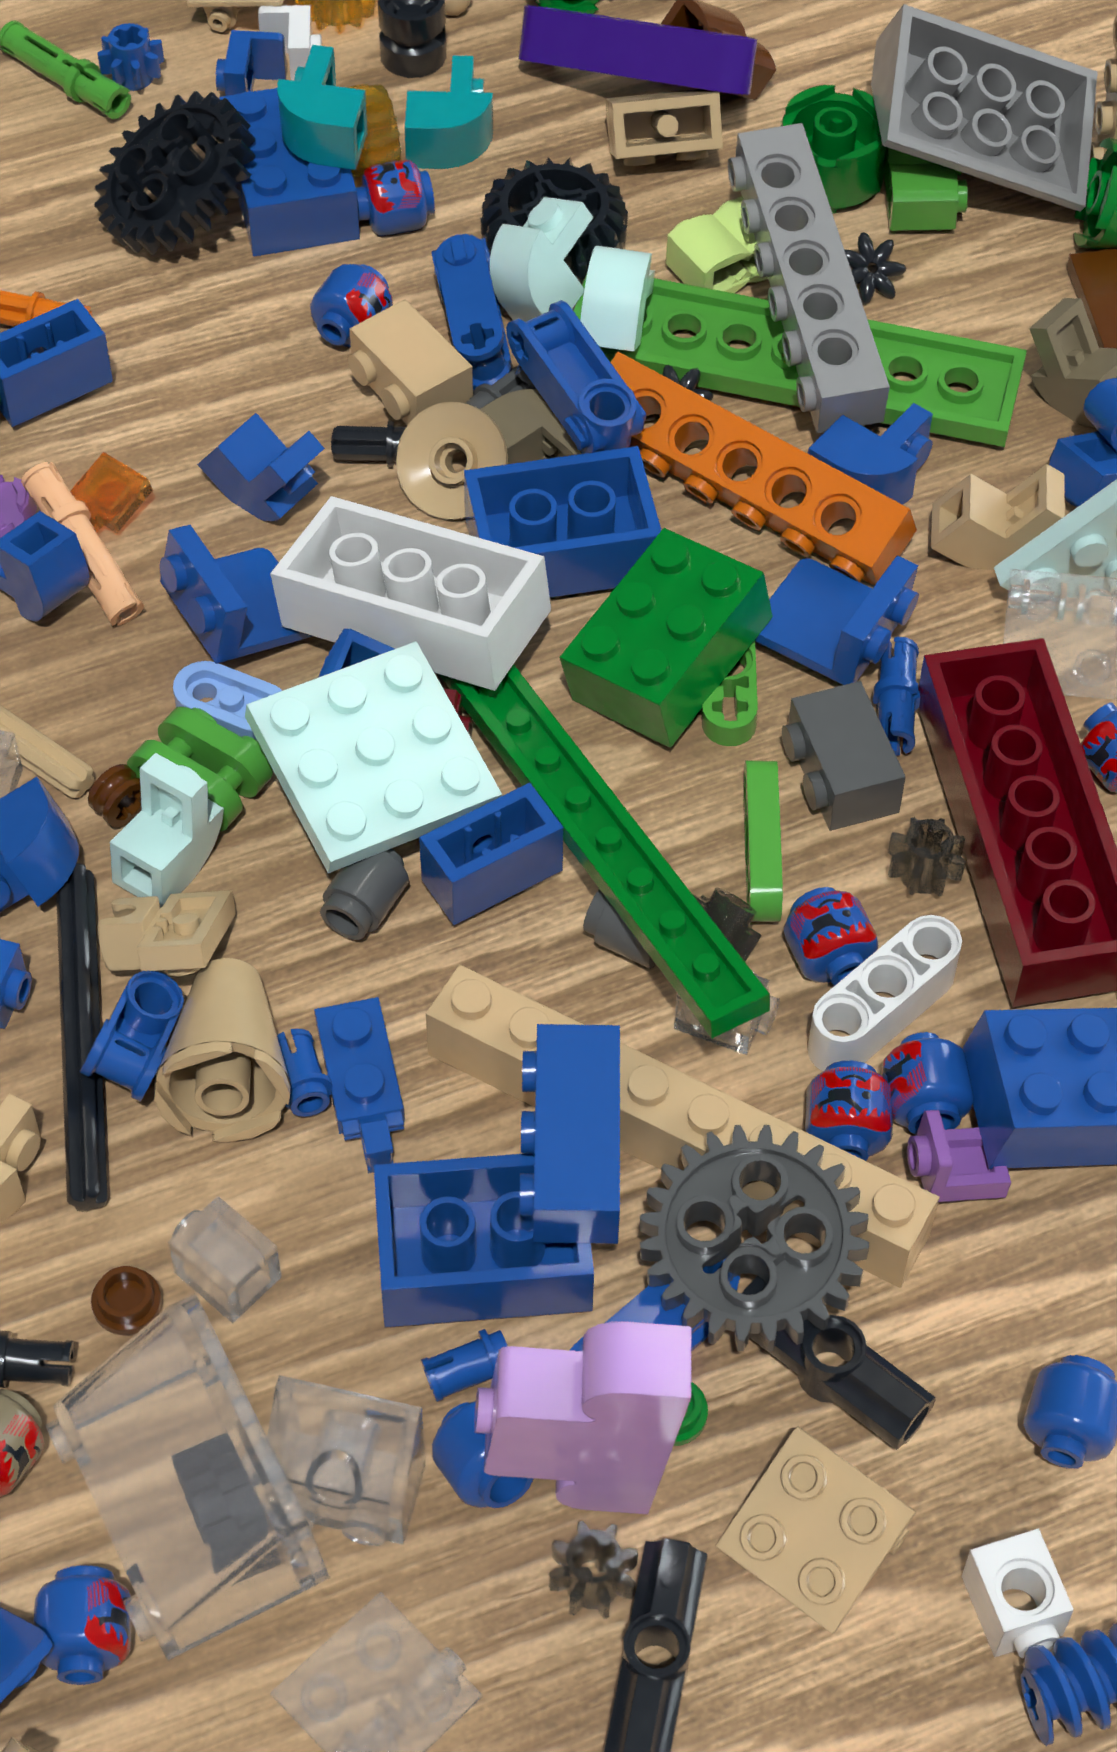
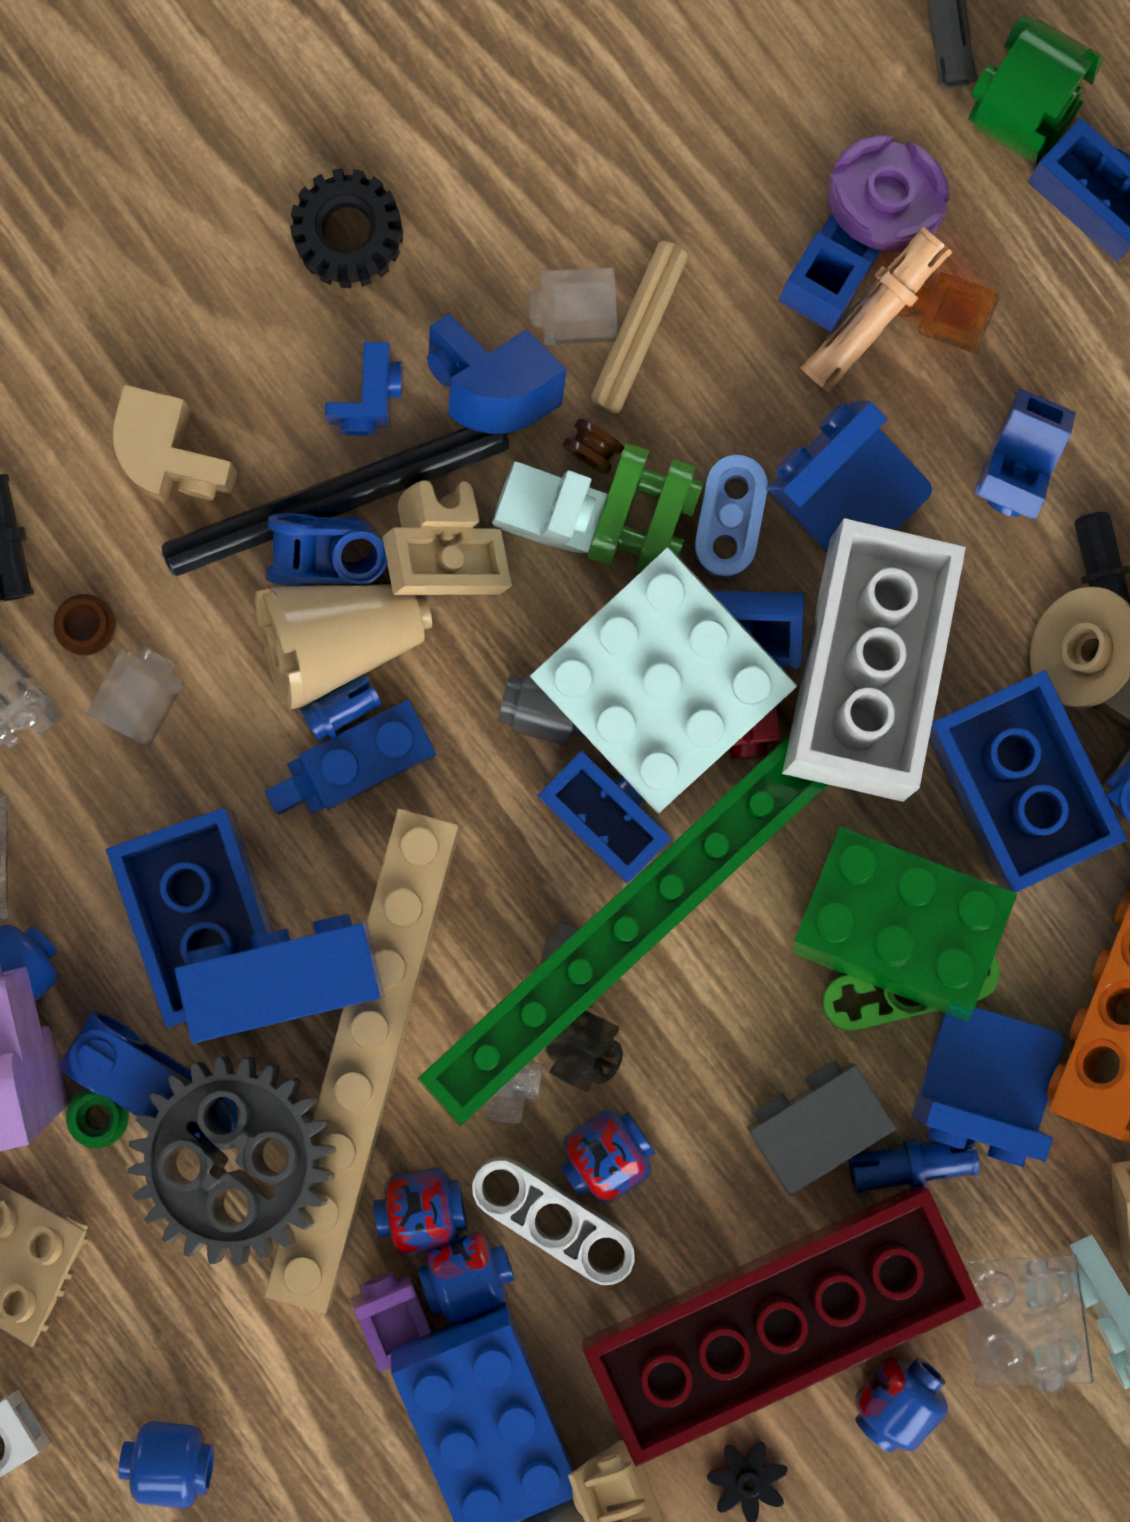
camera: 80 degrees right, 30 degrees up
blue pin [421,1329,507,1402] -> none
black piece [742,1276,936,1450] -> none
bright green beam [743,760,783,922] -> none
clear smoke gear [888,817,966,896] -> none

